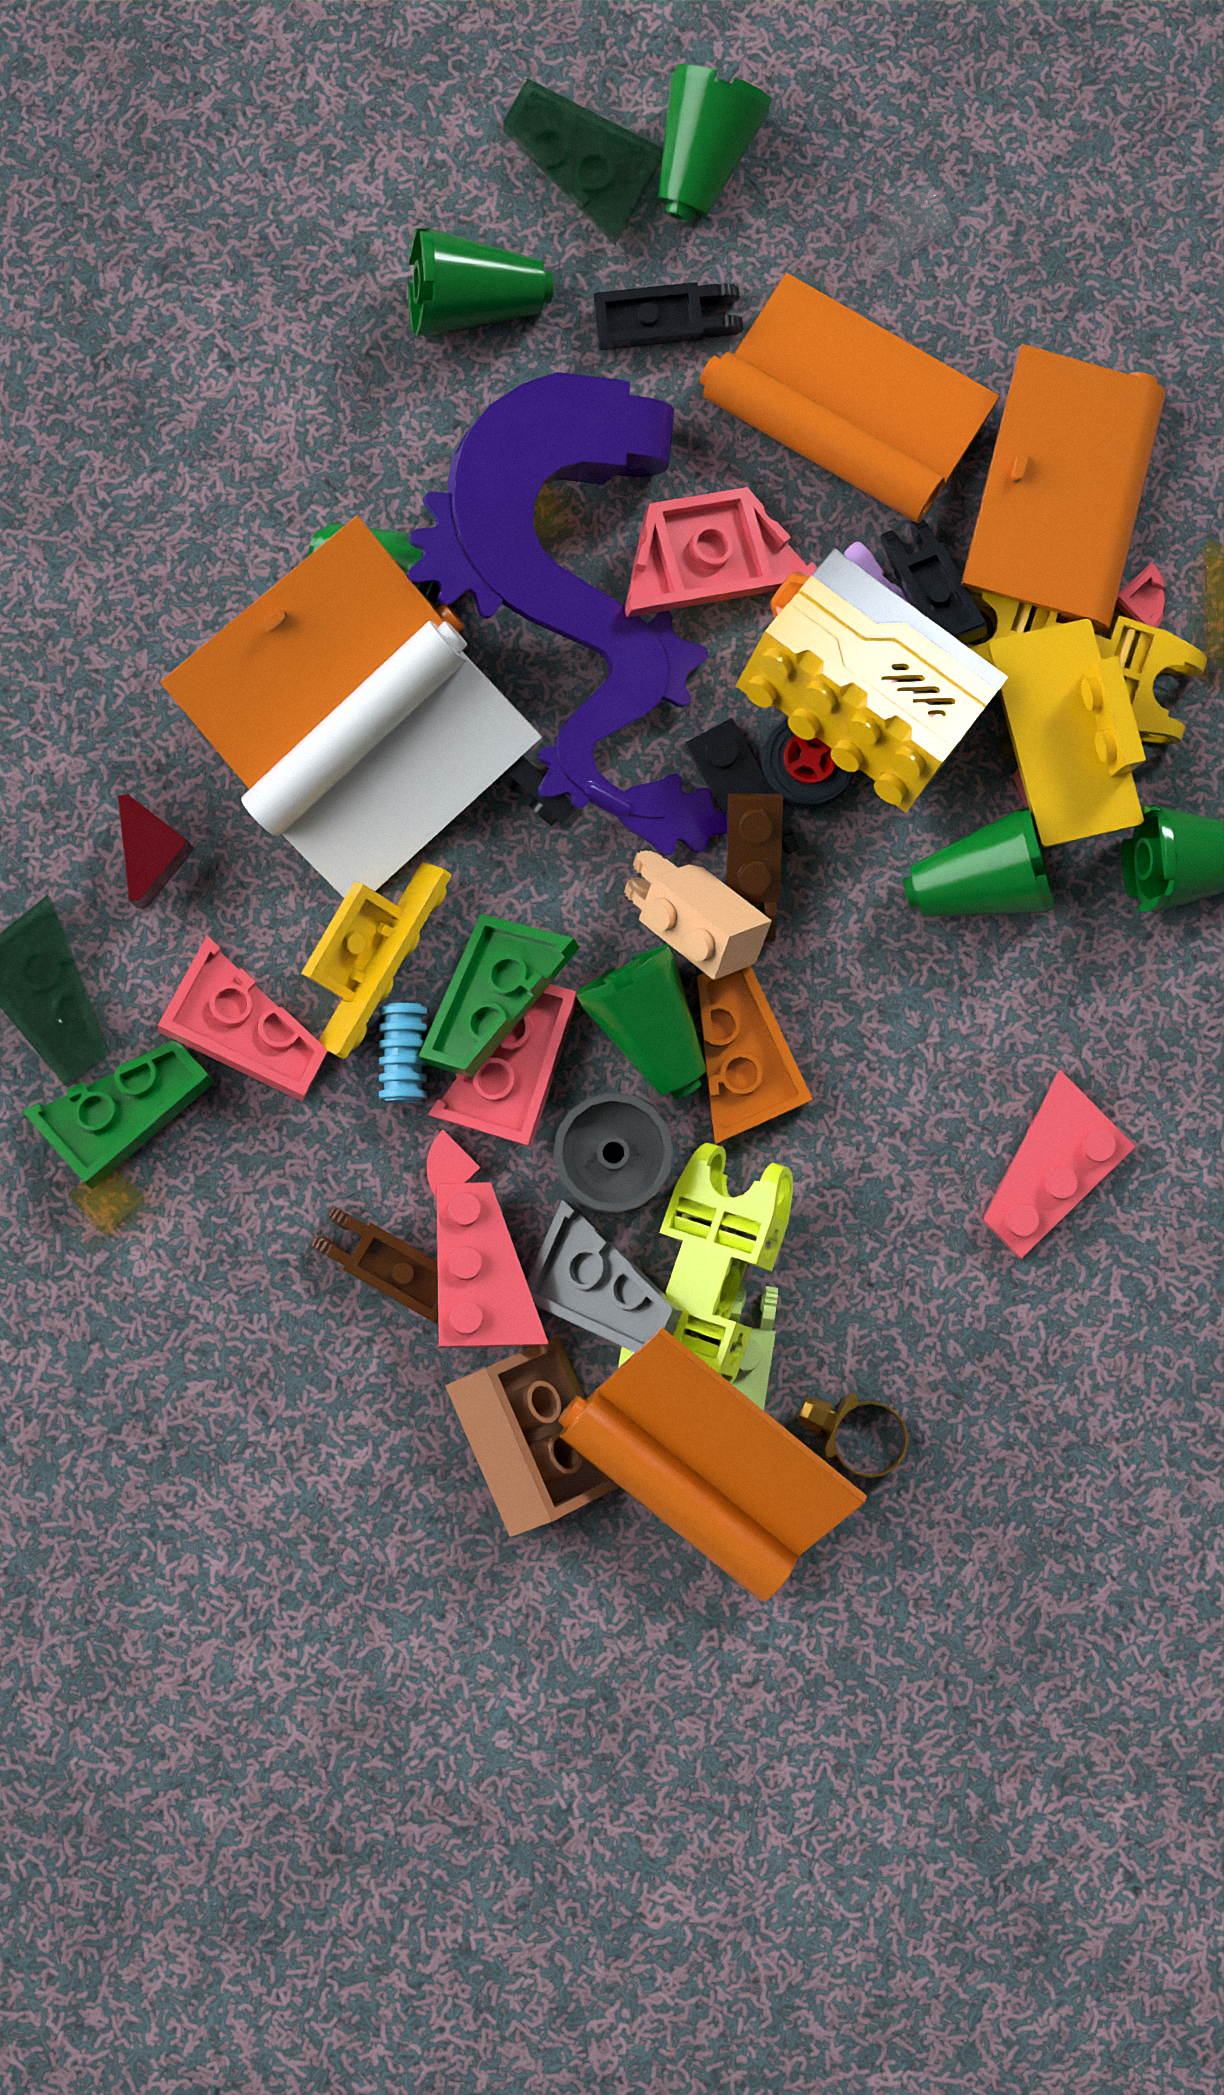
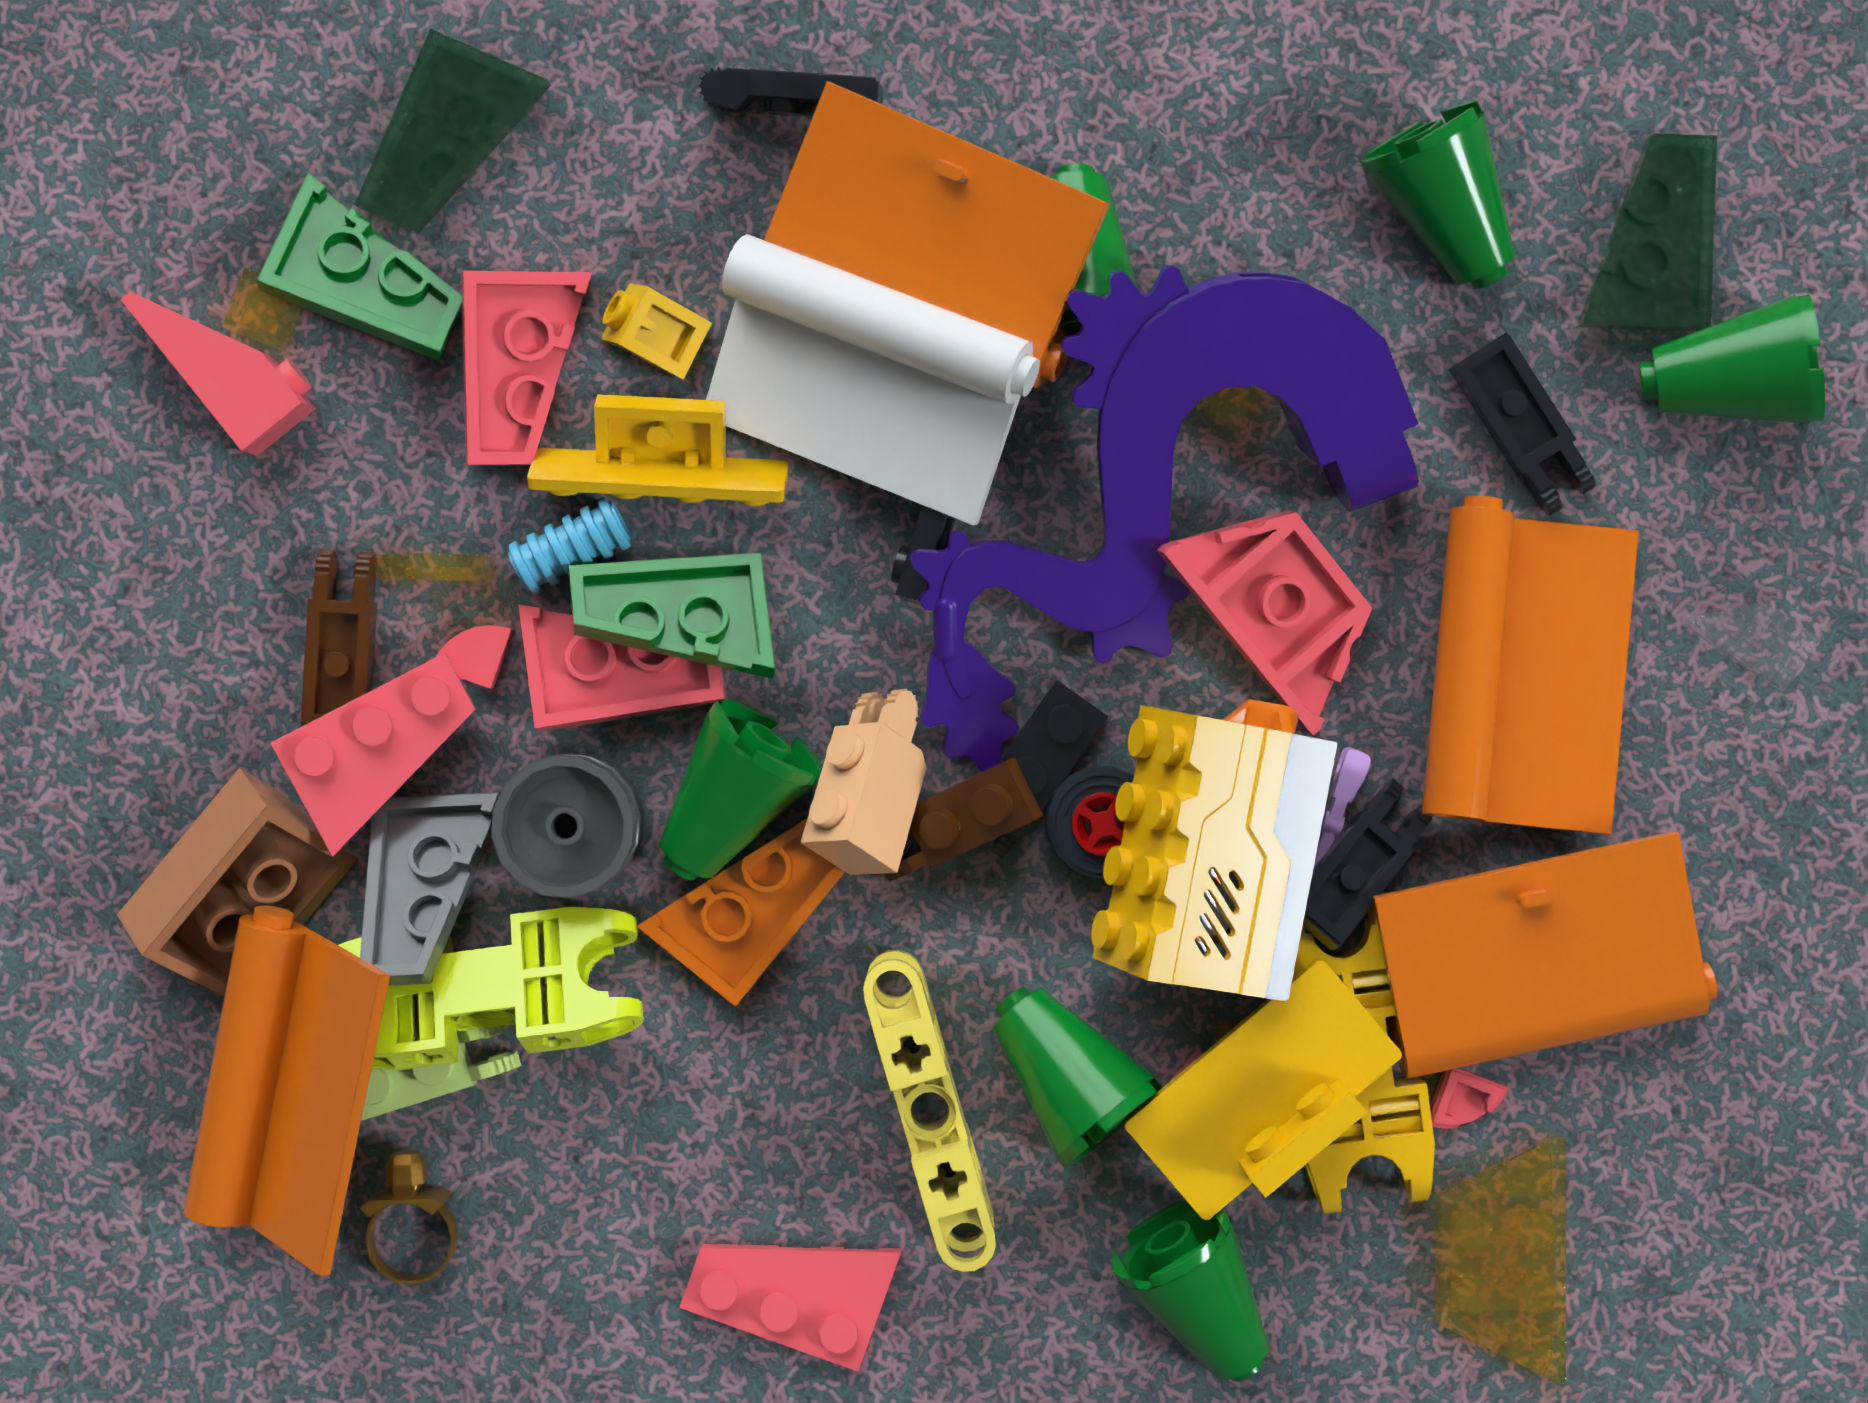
camera: 70 degrees right, 5 degrees up
dark red slope [118,794,194,908] -> none
none -> coral slope [120,291,316,456]
none -> clear yellow tile [377,553,495,583]
none -> yellow bracket [601,283,712,379]
none -> black hinge [698,67,882,116]
none -> light yellow piece [863,949,996,1272]

